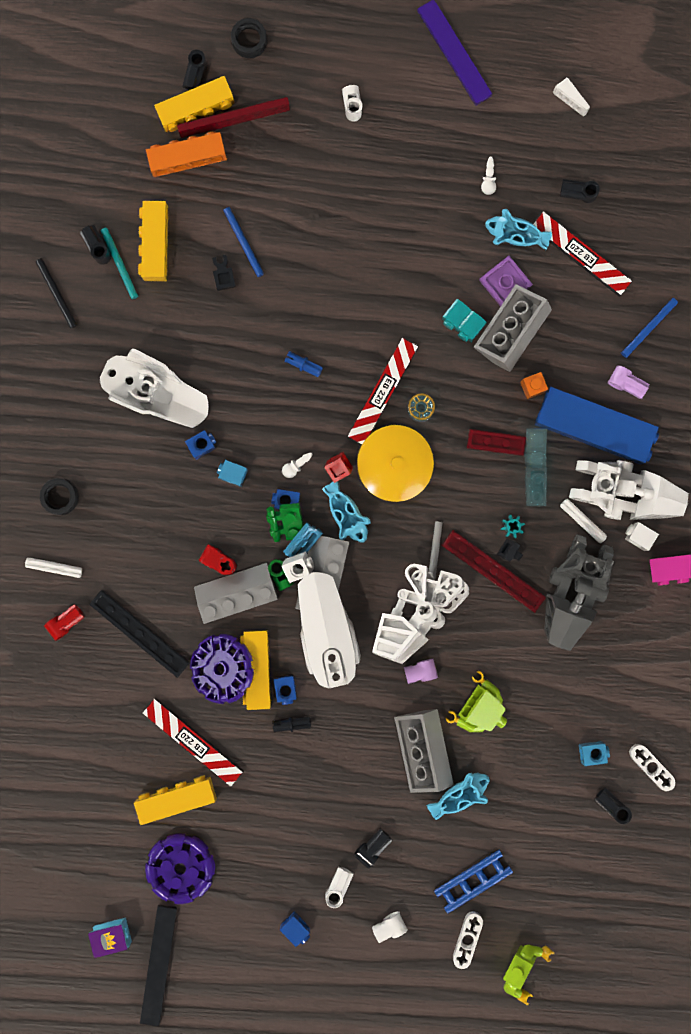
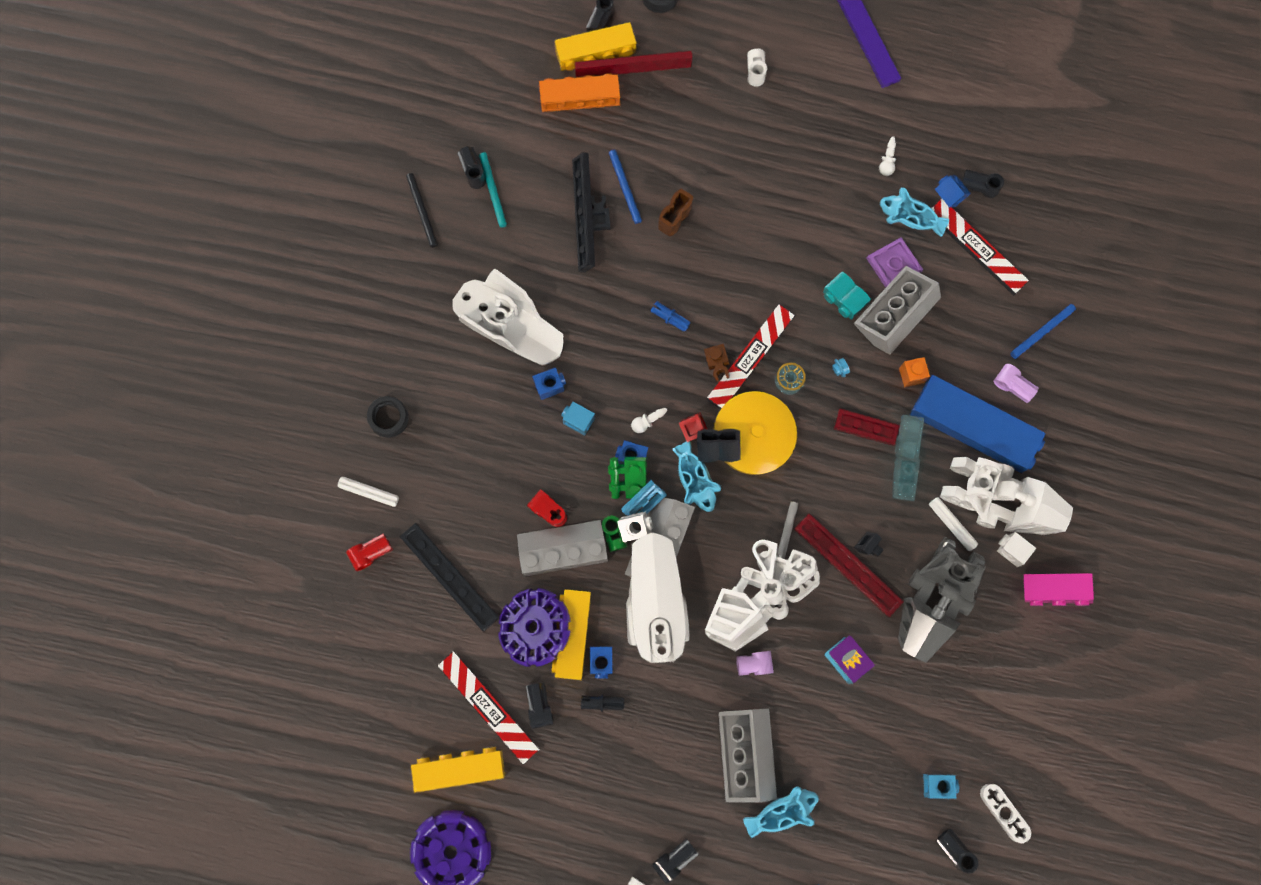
camera: 10 degrees right, 10 degrees down
yellow brick [138,201,168,281] -> none
lime torso [446,671,507,733] -> none
teal gear [500,515,525,538] -> none
white slope [553,78,590,117] -> none
none -> black piece [526,682,553,729]
none -> black tile [572,152,595,273]
none -> reddish brown brick [658,189,693,237]
none -> black brick [697,429,741,463]
none -> reddish brown plate [704,343,730,382]
none -> dark purple piece [824,636,875,684]
none -> dark azure plate [832,358,850,377]
none -> blue brick [935,175,971,208]

